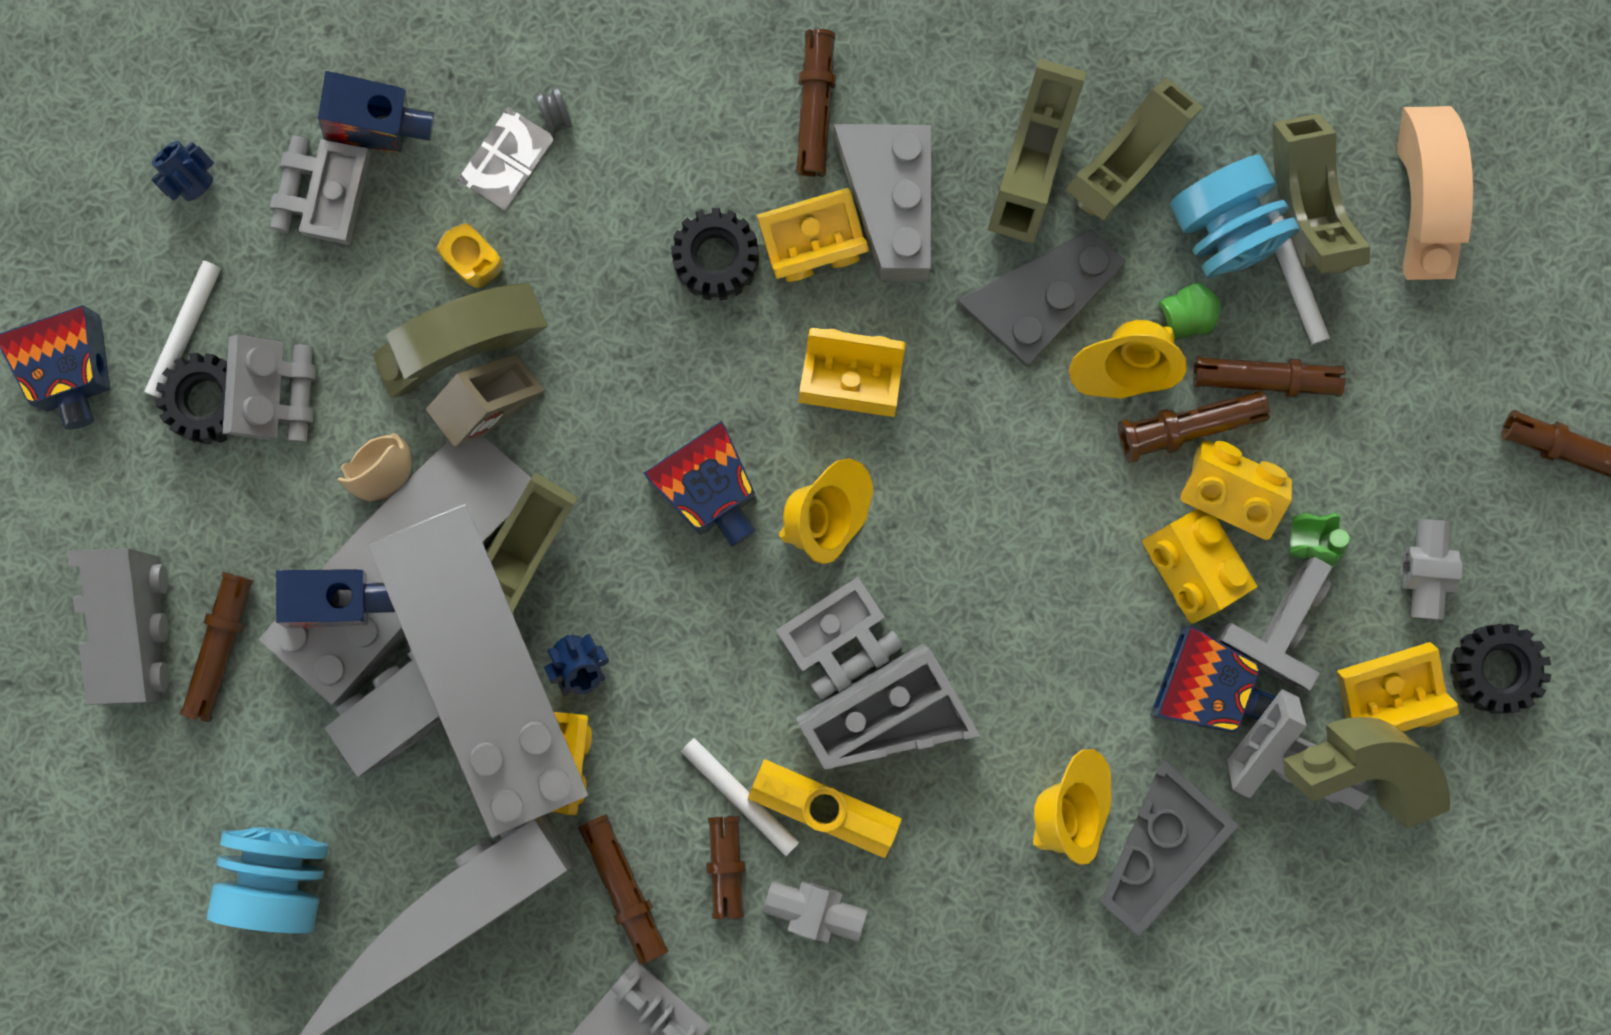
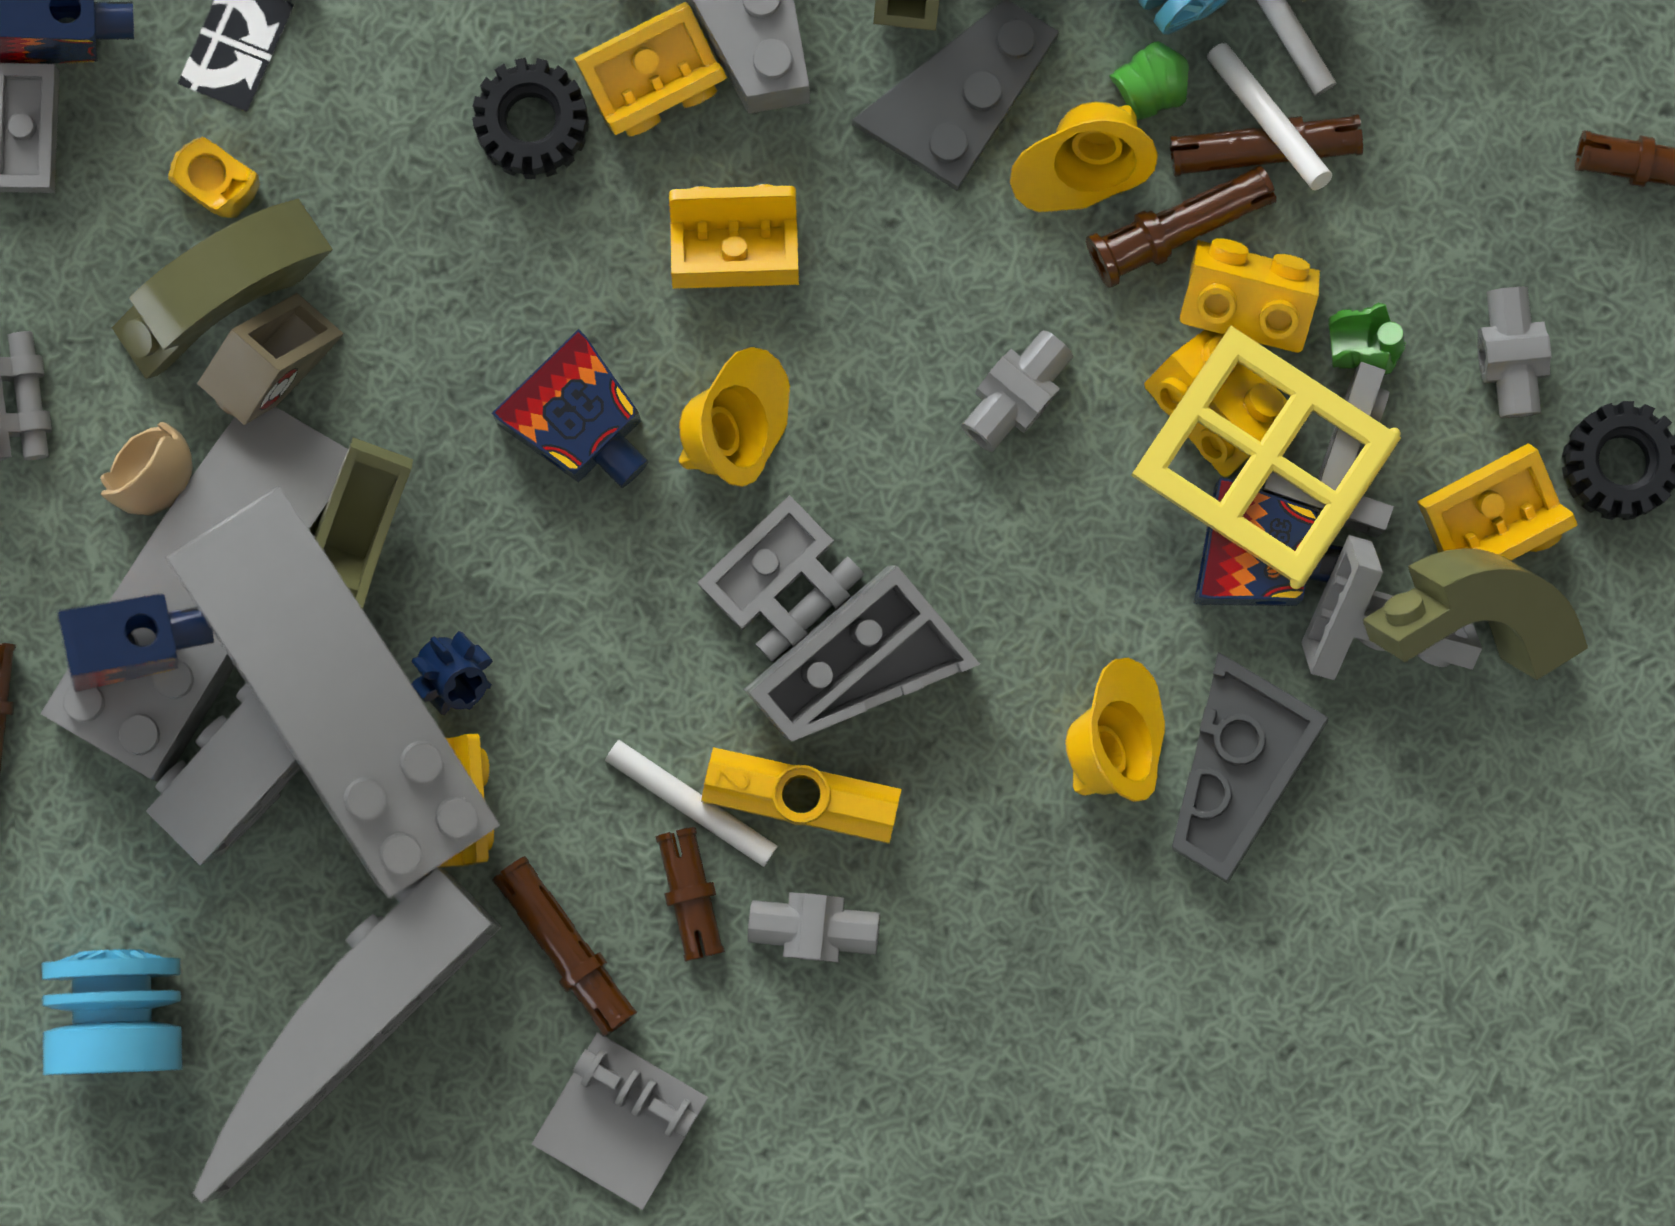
camera: 15 degrees left, 0 degrees up
none -> light grey axle [961,330,1073,452]
none -> light yellow window [1131,326,1401,589]
none -> white bar [1207,43,1332,190]

